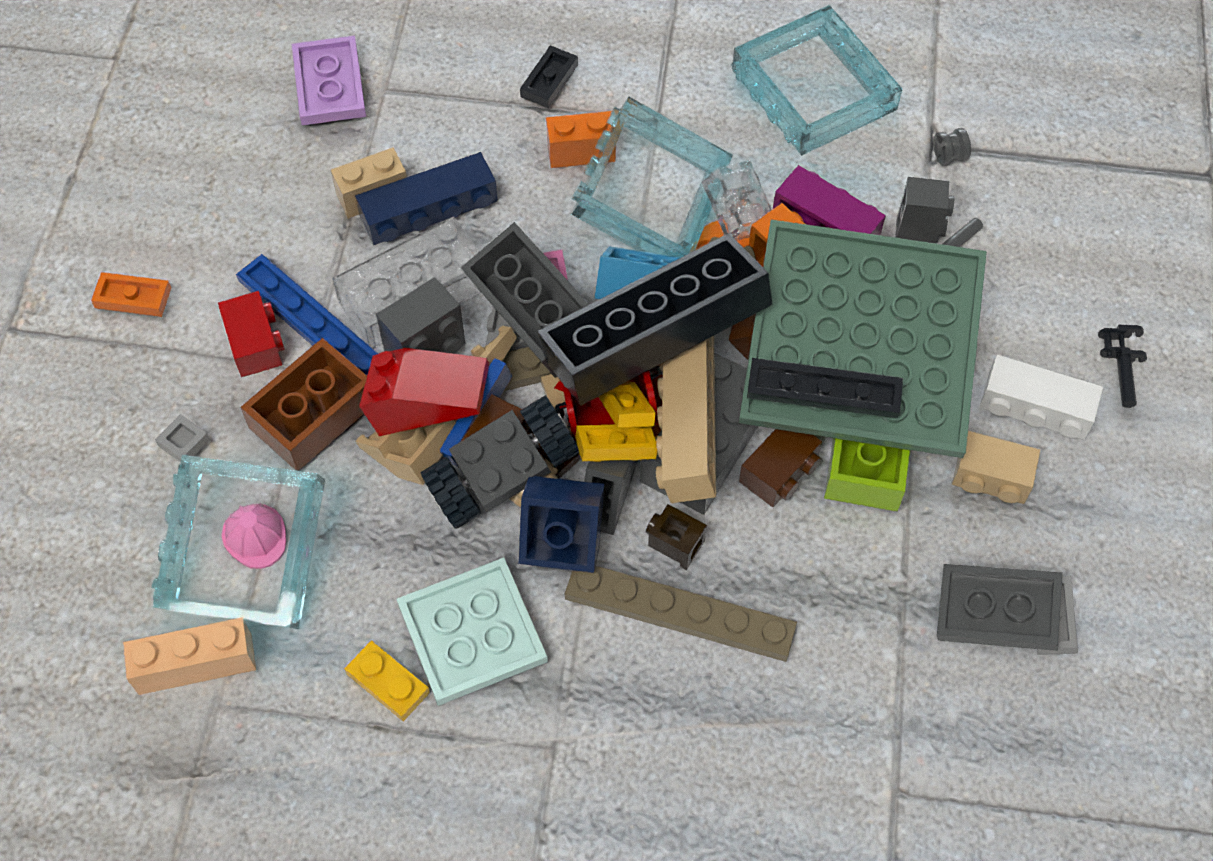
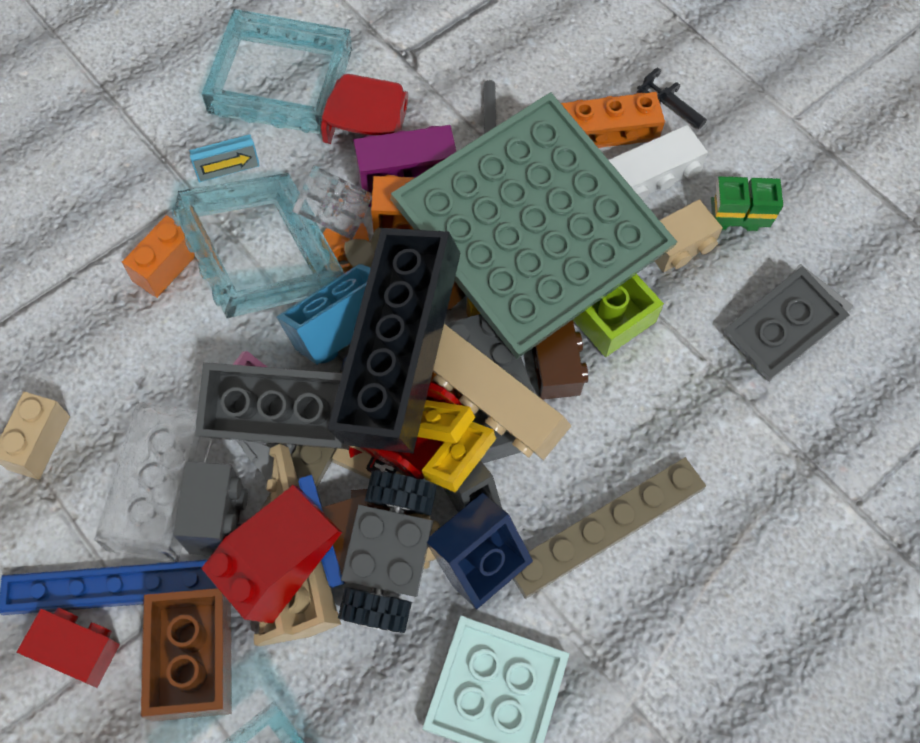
camera: 50 degrees left, 5 degrees up
dark blue brick [355,152,498,246] -> none
black plate [520,45,578,109] -> none
dark brown brick [646,504,707,570] -> none
black plate [747,358,903,418] -> none
dark grey brick [895,177,955,244] -> none
dark grey wheel [933,128,971,165] -> none
none -> panel [189,134,260,182]
none -> red piece [321,74,408,144]
none -> orange brick [561,92,665,148]
none -> green hips [711,176,784,231]

